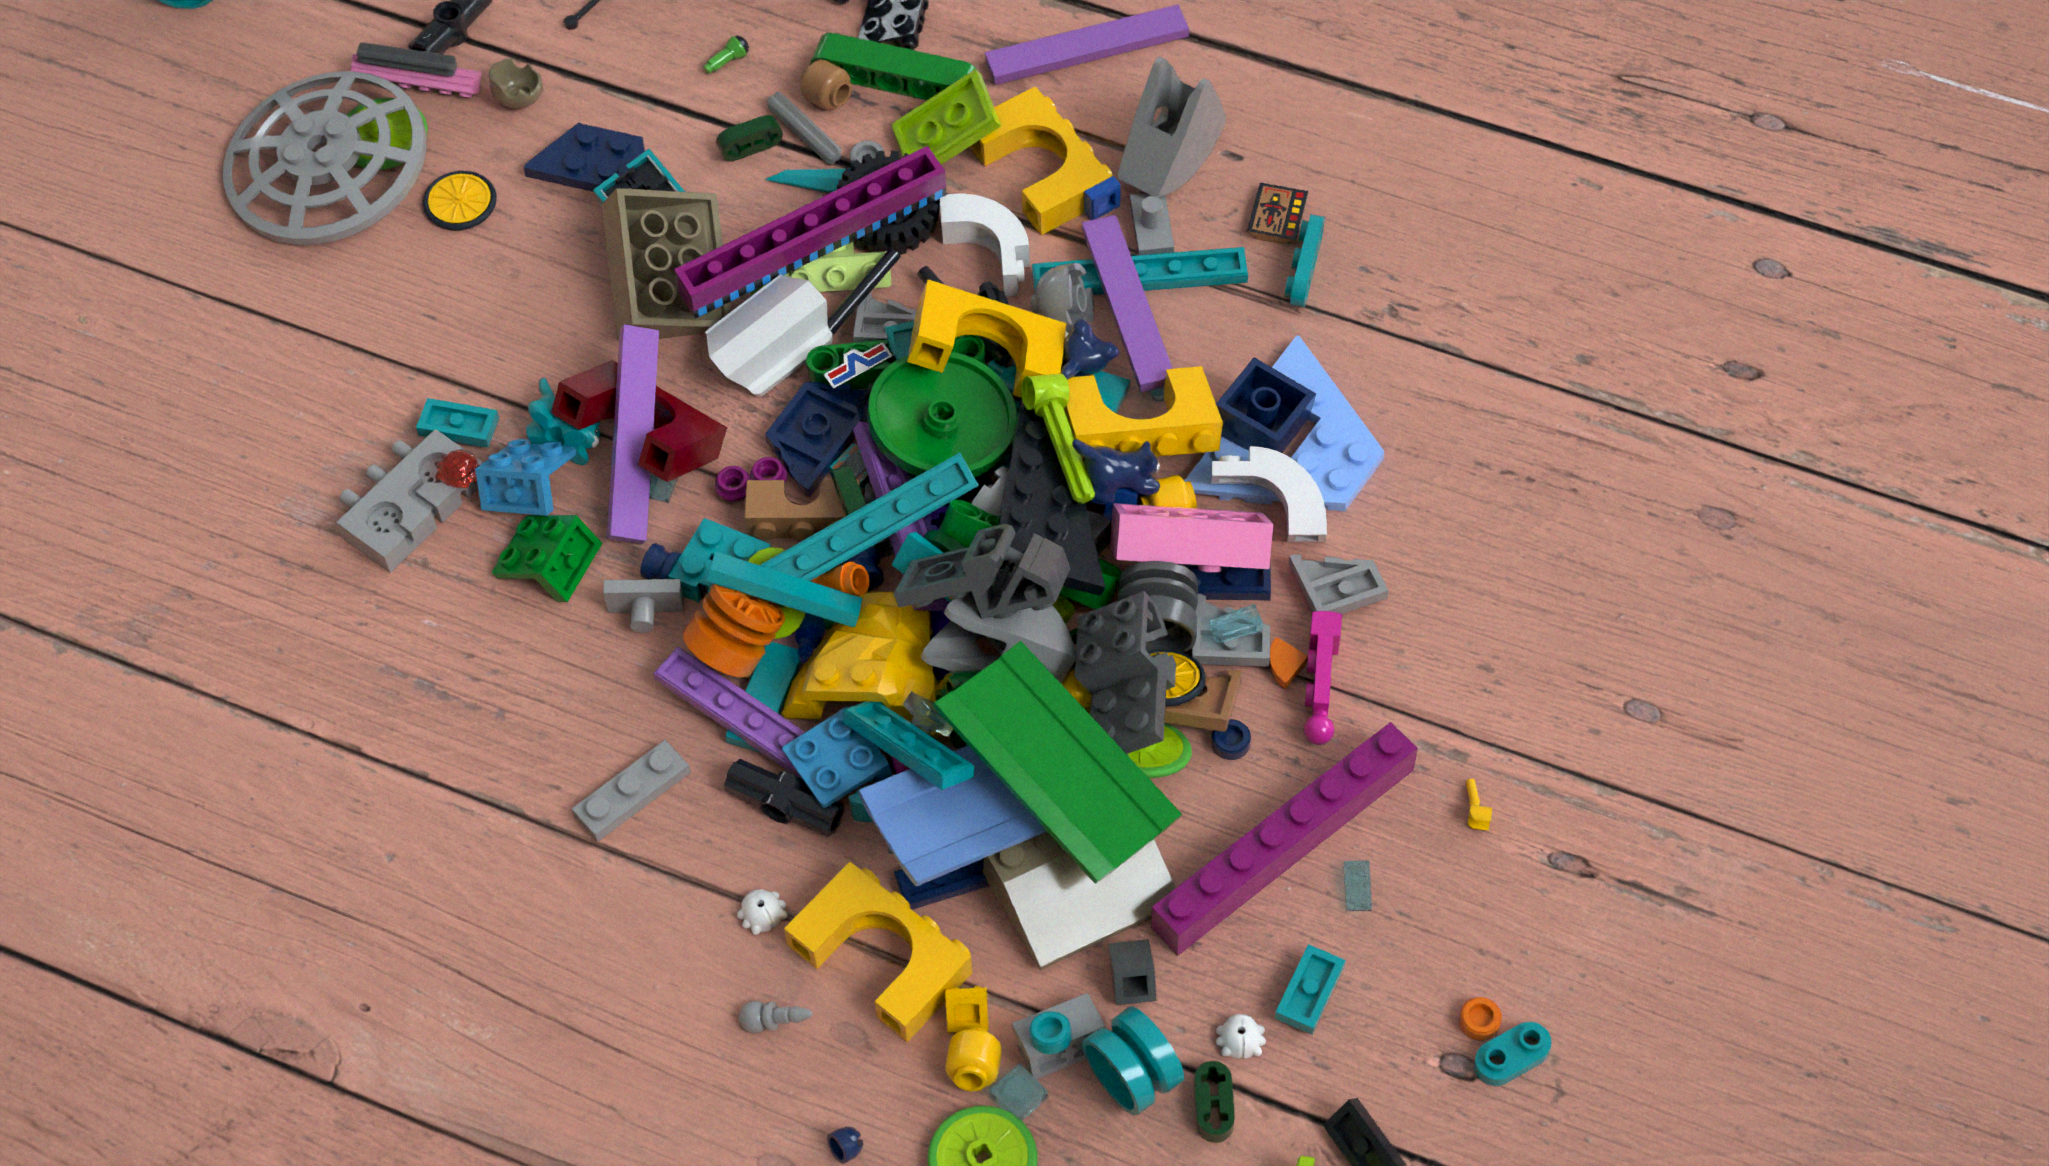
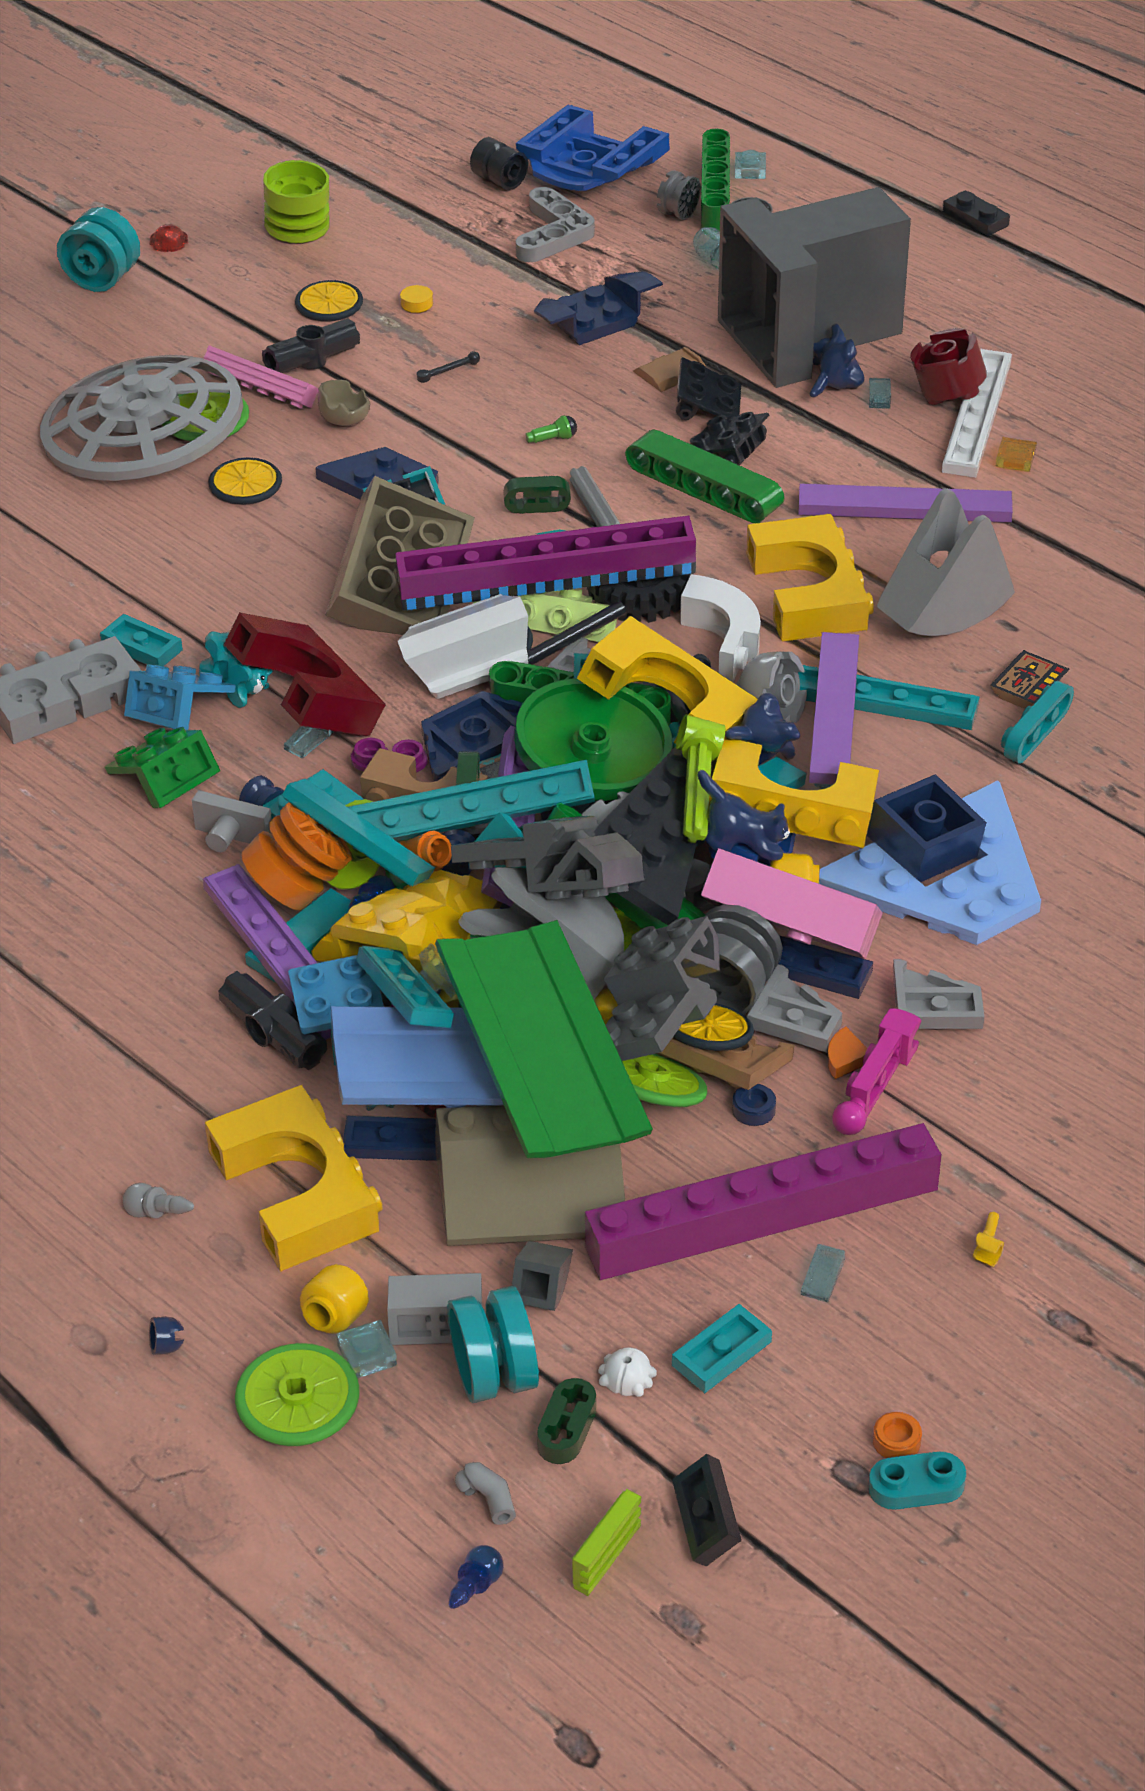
camera: 20 degrees right, 15 degrees down
dark grey axle [357,42,457,76] -> none
clear red animal [435,449,480,489] -> none
light grey plate [572,740,691,842] -> none
medium lavender tile [607,324,659,544] -> none
white animal [737,889,788,935] -> none
medium nougat head [800,60,852,110] -> none
sticker [824,342,893,388] -> none
lime tile [891,69,1001,165] -> none
yellow tile [945,986,989,1033] -> none
teal tile [1029,1011,1072,1054] -> none
blue tile [1084,176,1121,220] -> none
light grey tile [1130,193,1174,255] -> none
clear light blue piece [1209,604,1263,644] -> none
white arch [1211,446,1327,542] -> none

